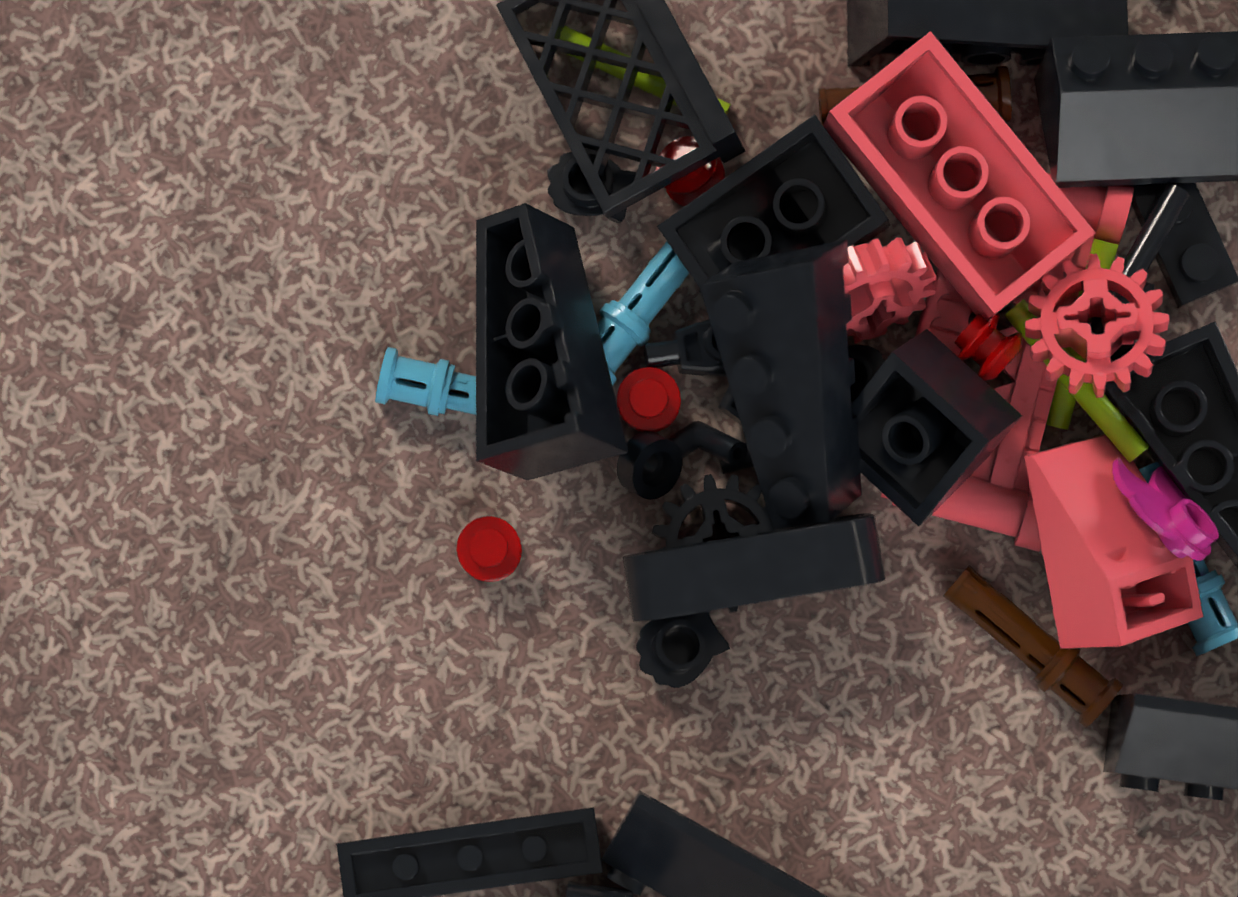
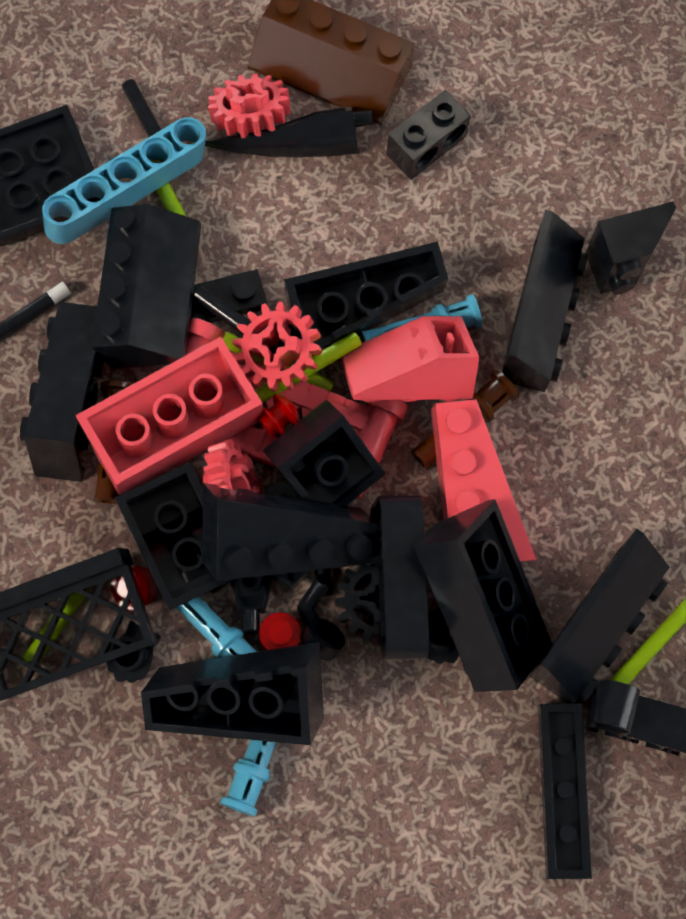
camera: 85 degrees left, 10 degrees down
red wheel [457,516,522,582] -> none
dark pink plate [1112,457,1219,561] -> none
none -> black slope [414,499,552,692]
none -> coral wedge [431,399,536,563]

